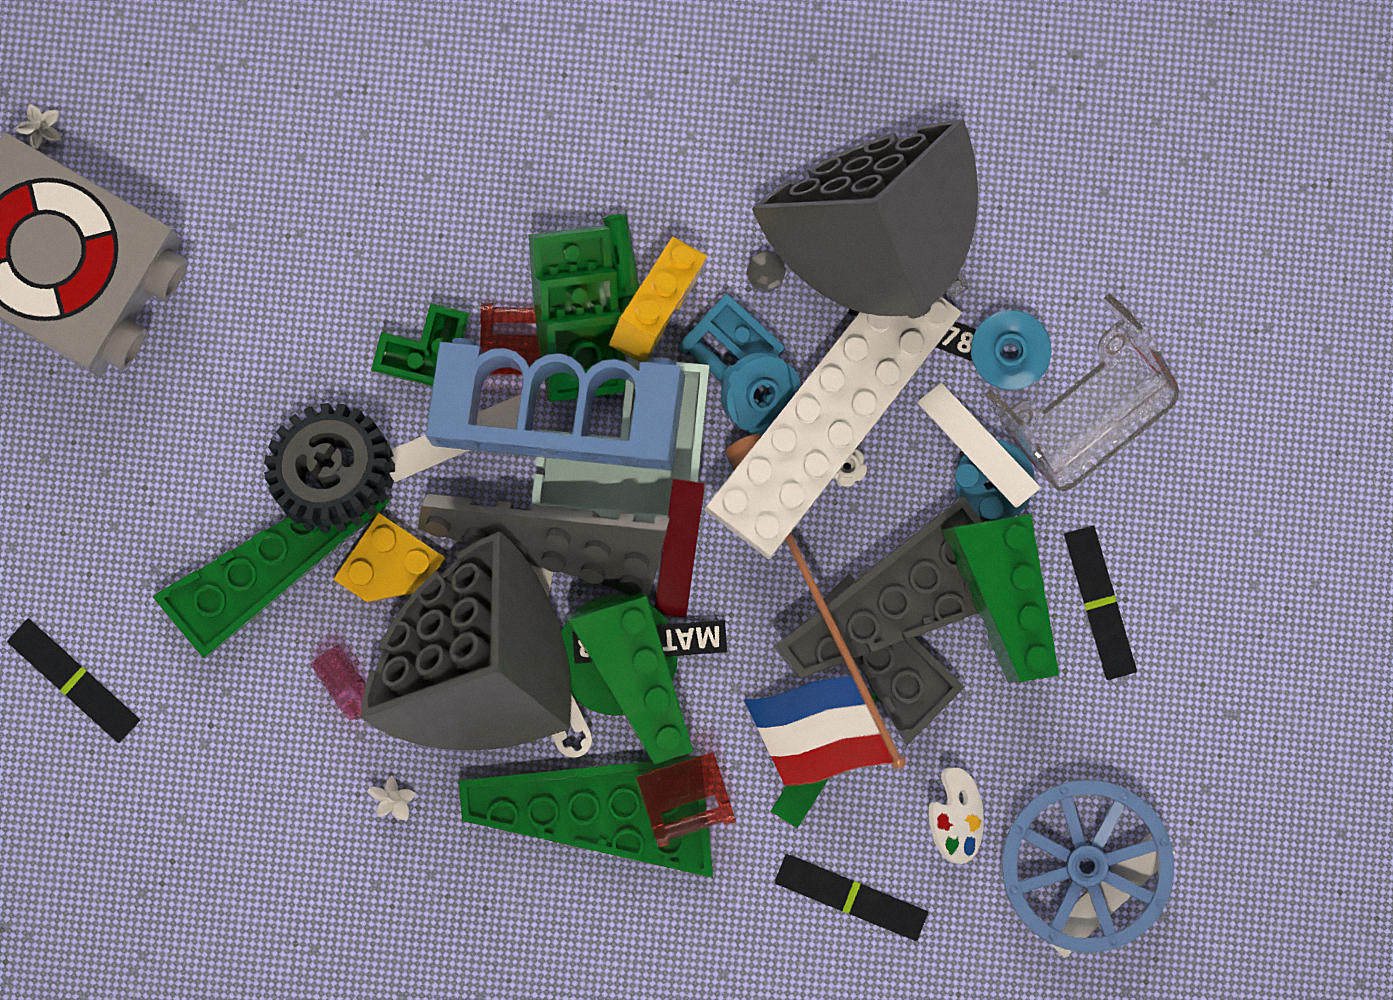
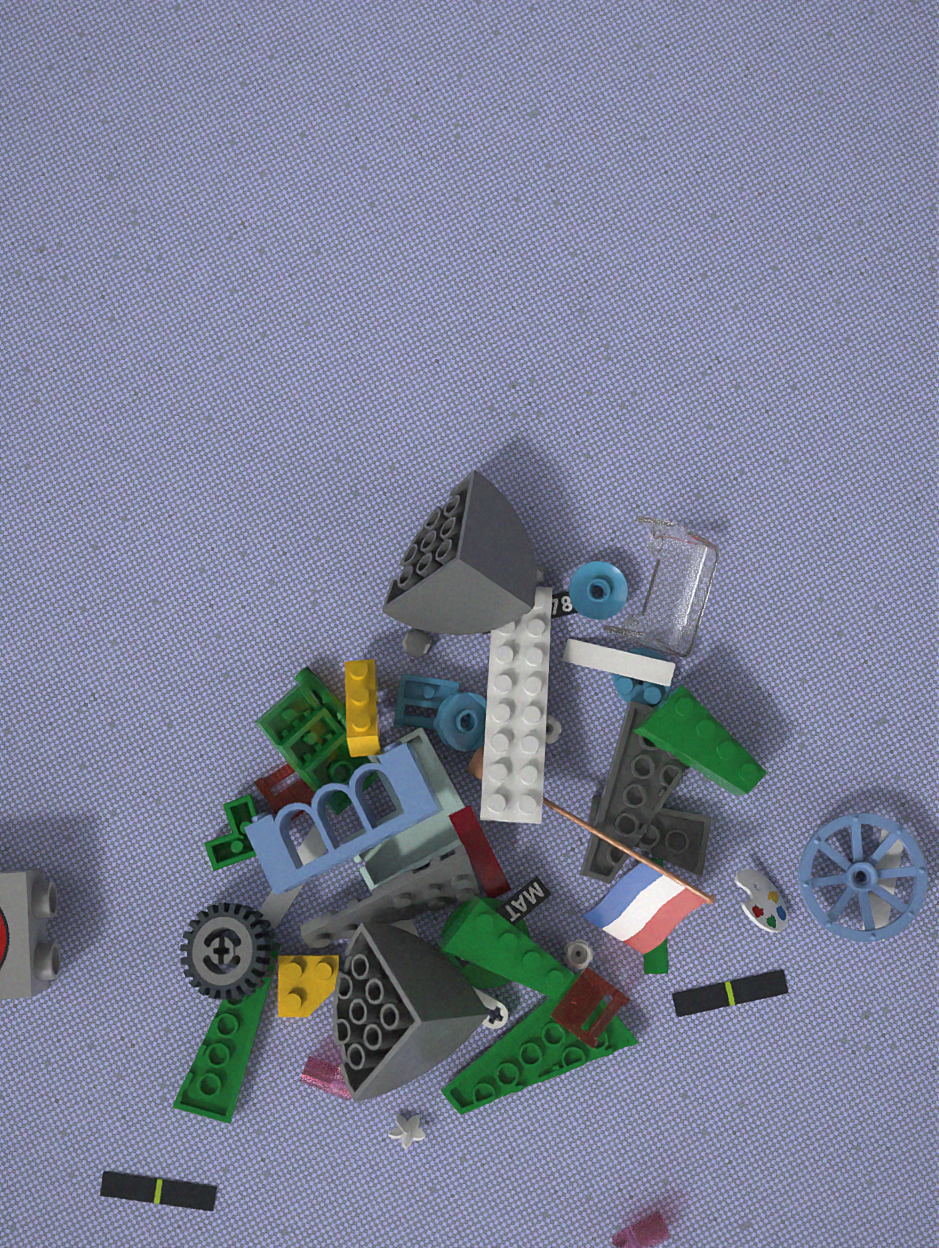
camera: 30 degrees left, 0 degrees up
black sticker [1064,526,1137,680] -> none
none -> white plate [564,939,593,969]

